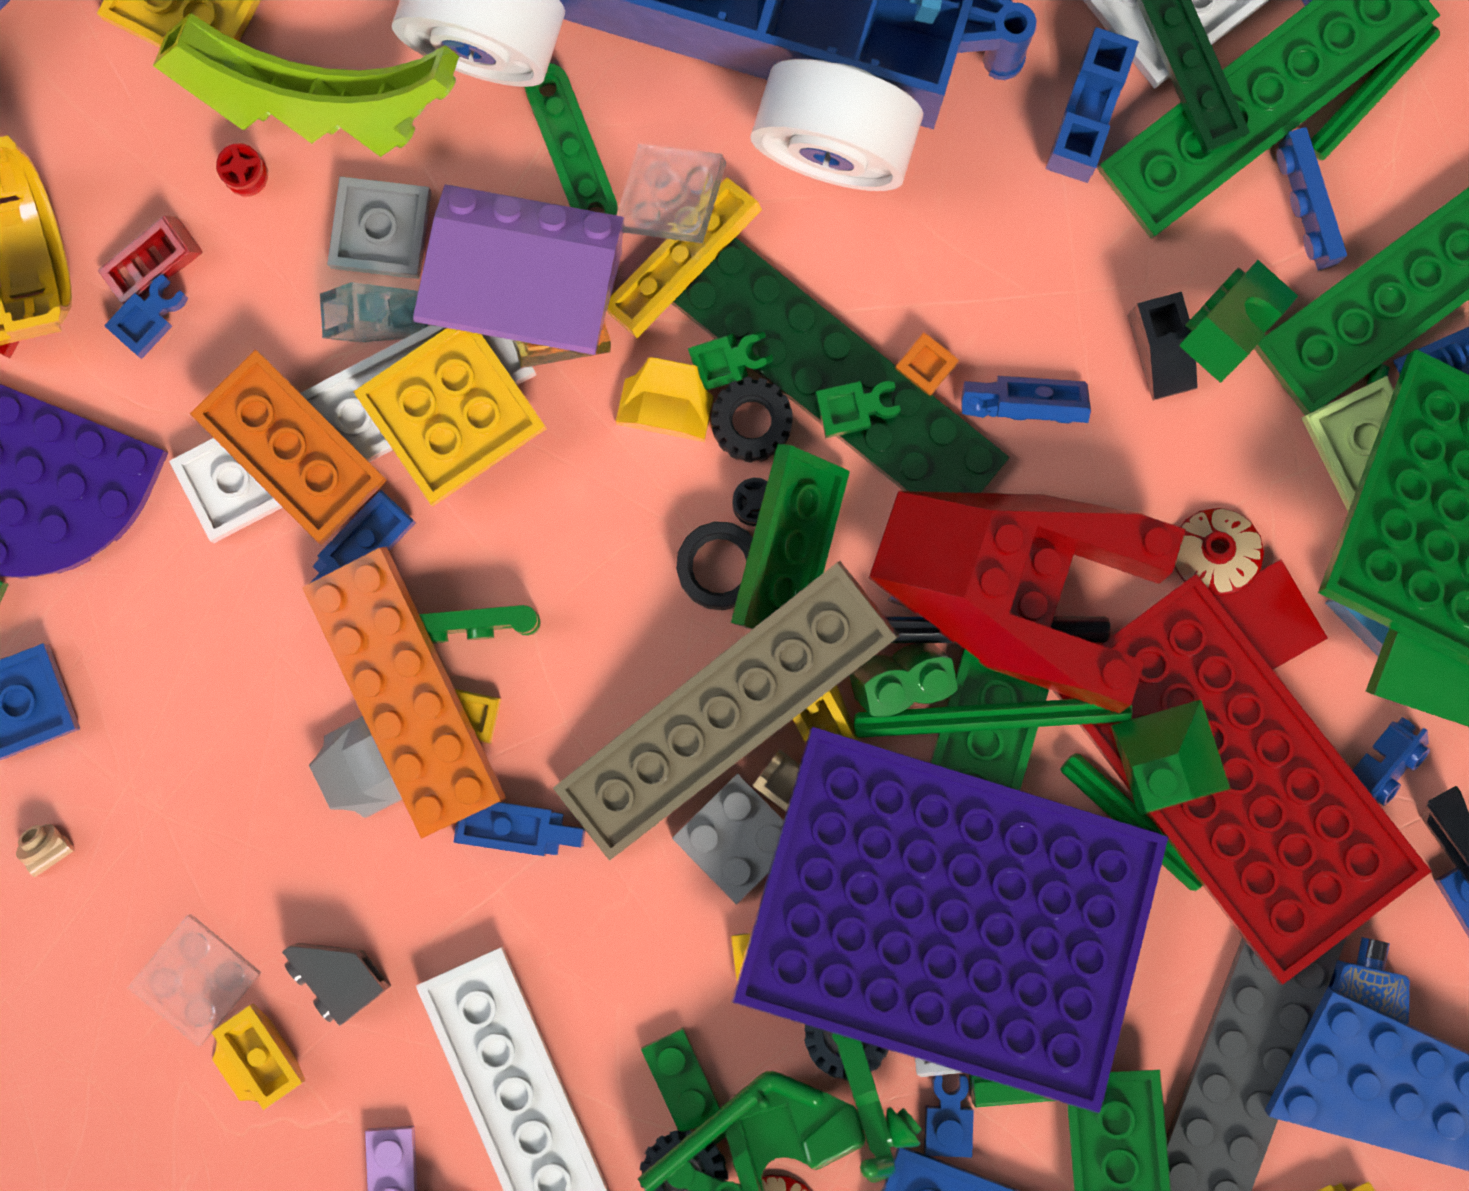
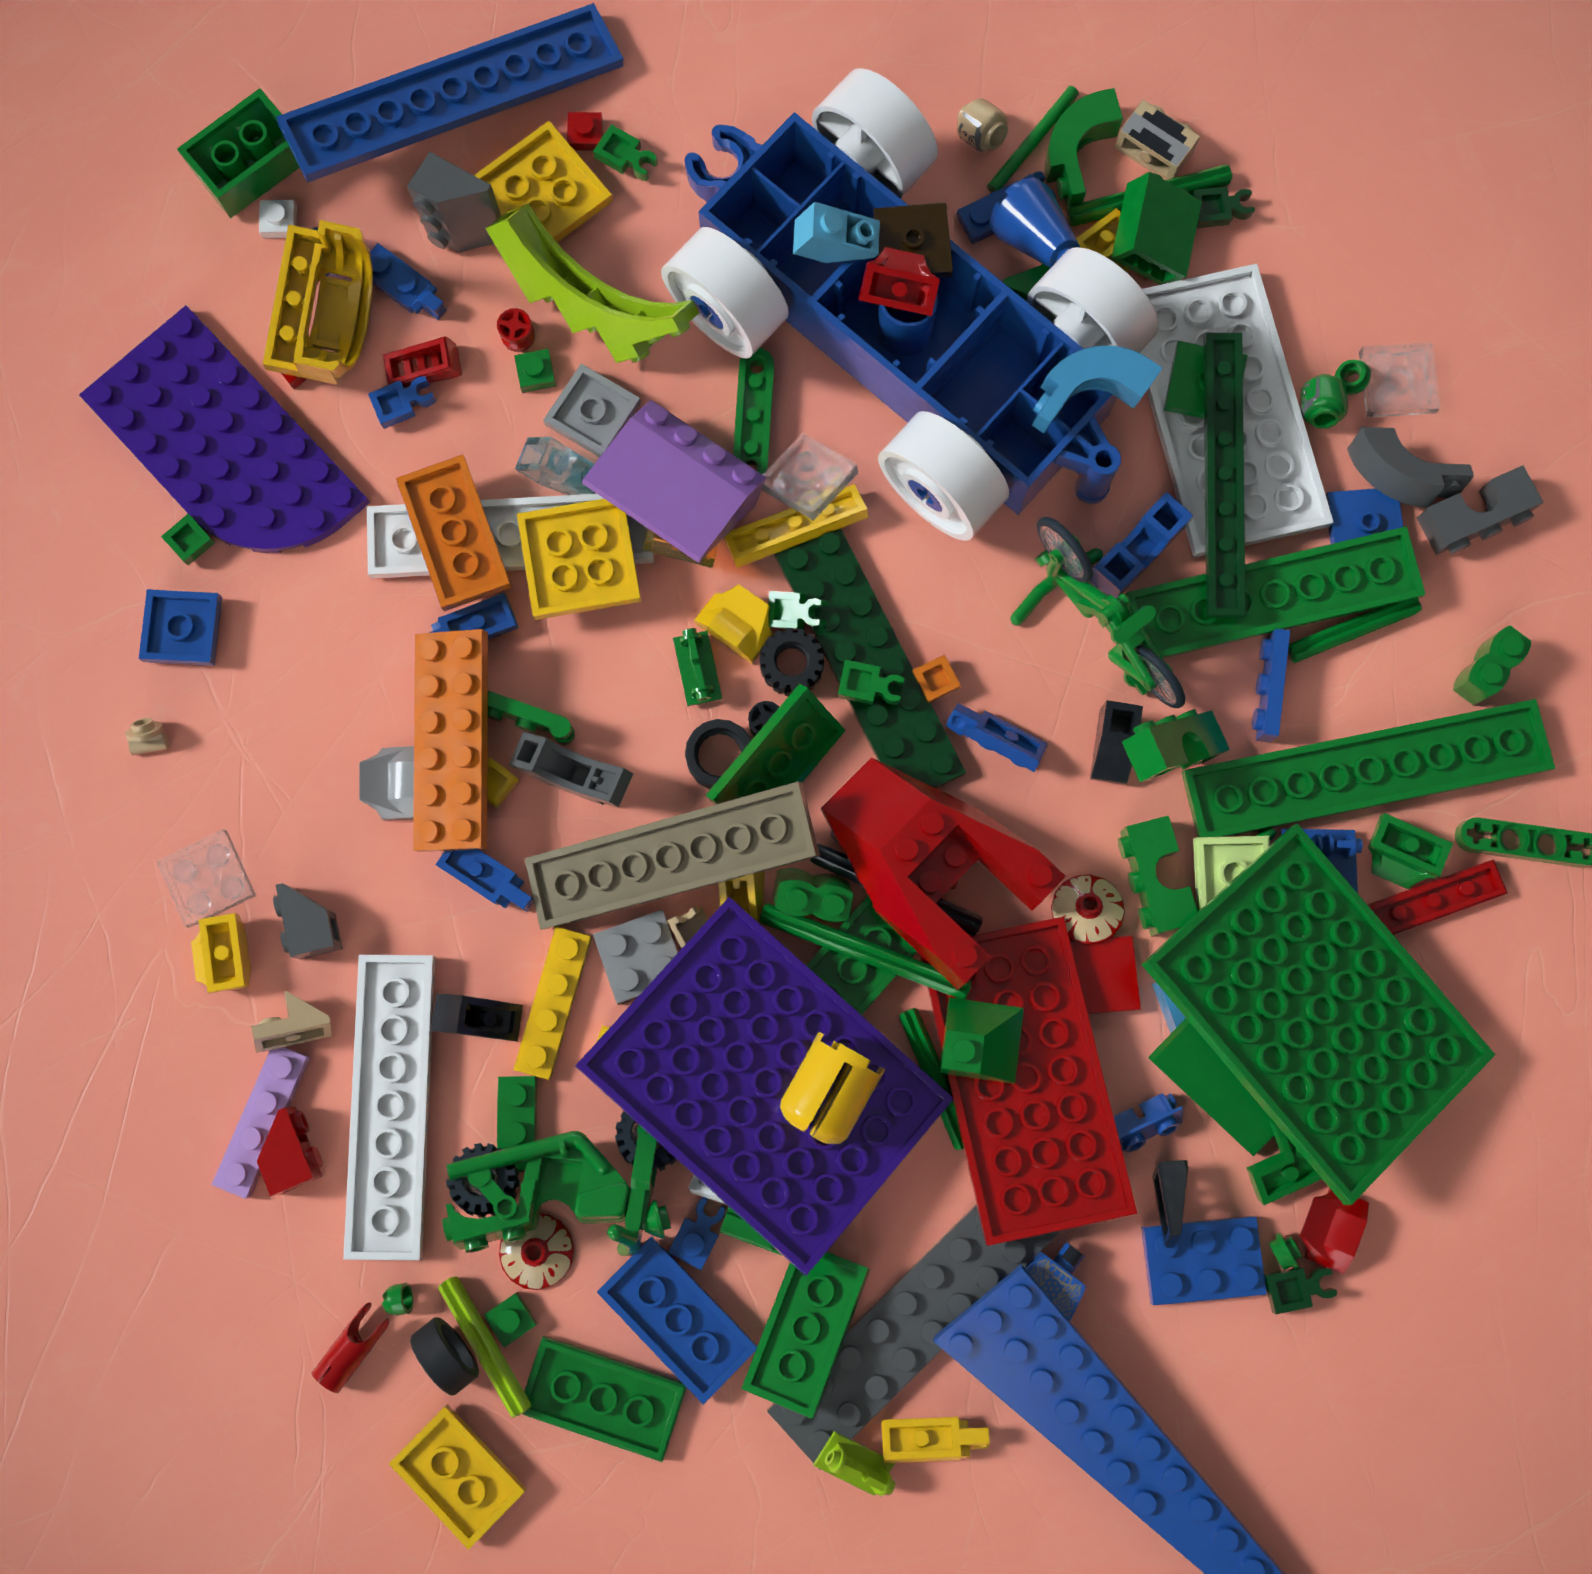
camera: 25 degrees right, 5 degrees down
none -> tan slope [251,991,332,1053]
none -> blue hinge [370,243,447,320]
none -> dark grey slope [407,152,501,253]
none -> black slope [431,993,523,1042]
none -> dark grey arch [509,732,633,807]
none -> yellow plate [513,926,592,1080]
none -> green plate [514,349,556,393]
none -> green hinge [673,628,722,707]
none -> yellow cylinder [780,1032,885,1144]
none -> green piece [1010,517,1186,709]
none -> green arch [1118,815,1198,937]

